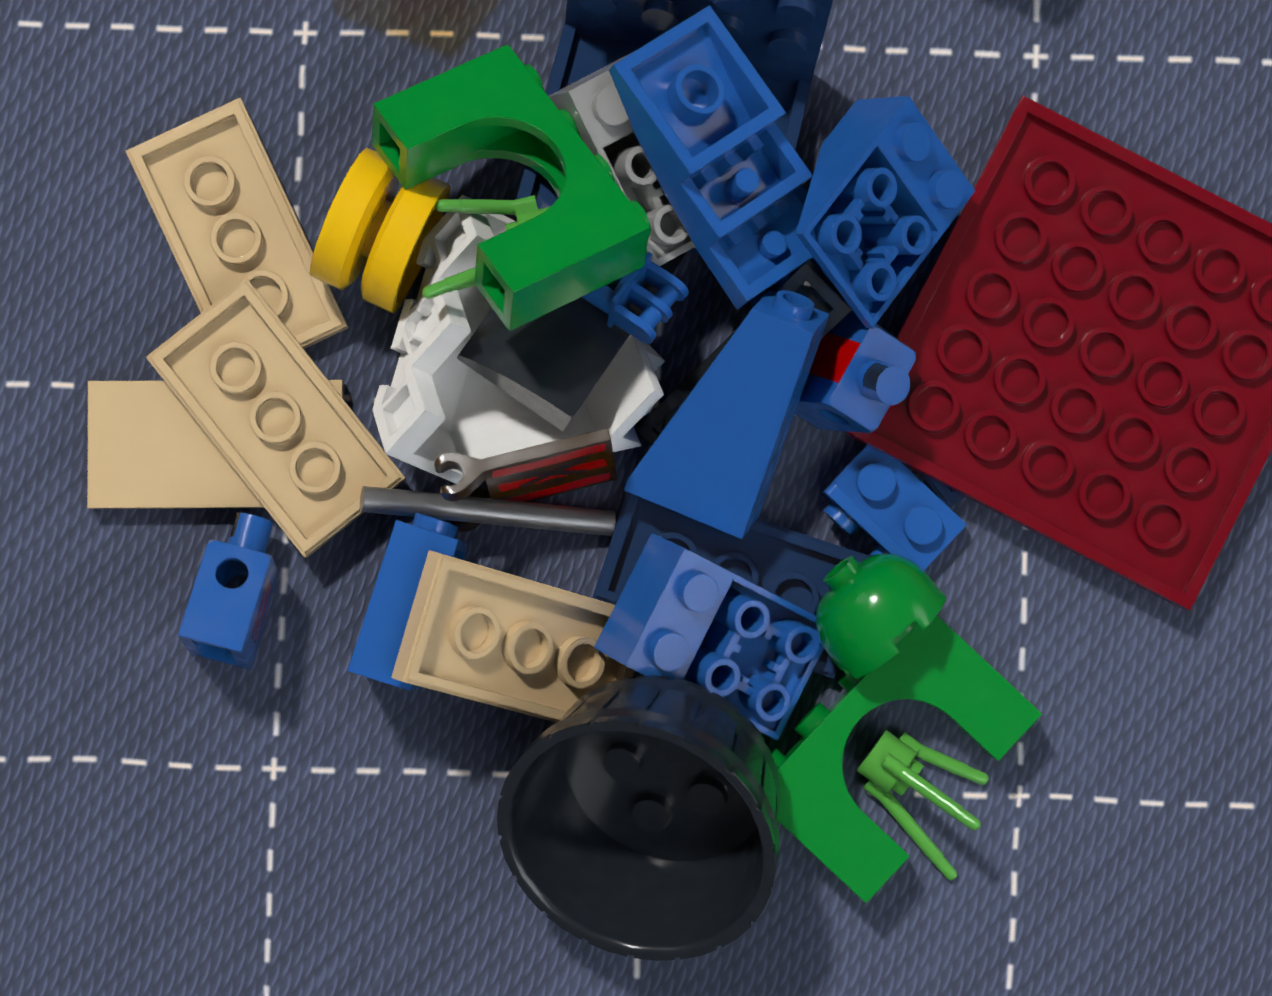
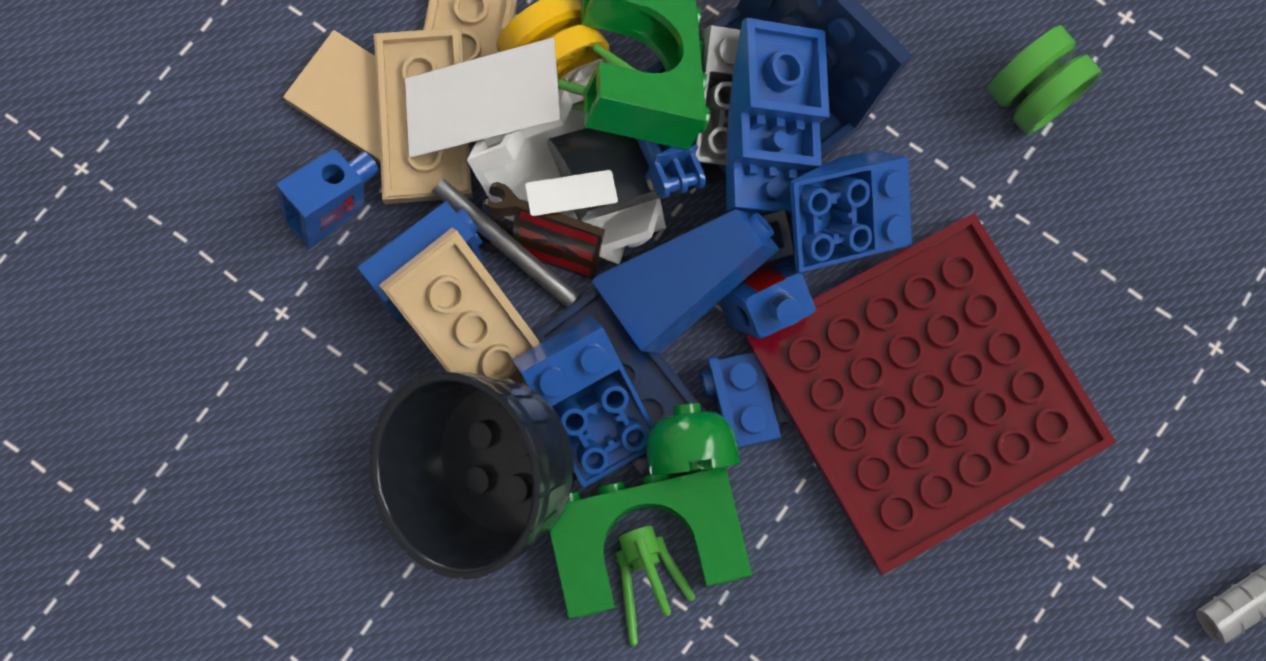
camera: 30 degrees right, 10 degrees down
none -> white sticker [405,37,561,158]
none -> white sticker [525,170,618,216]

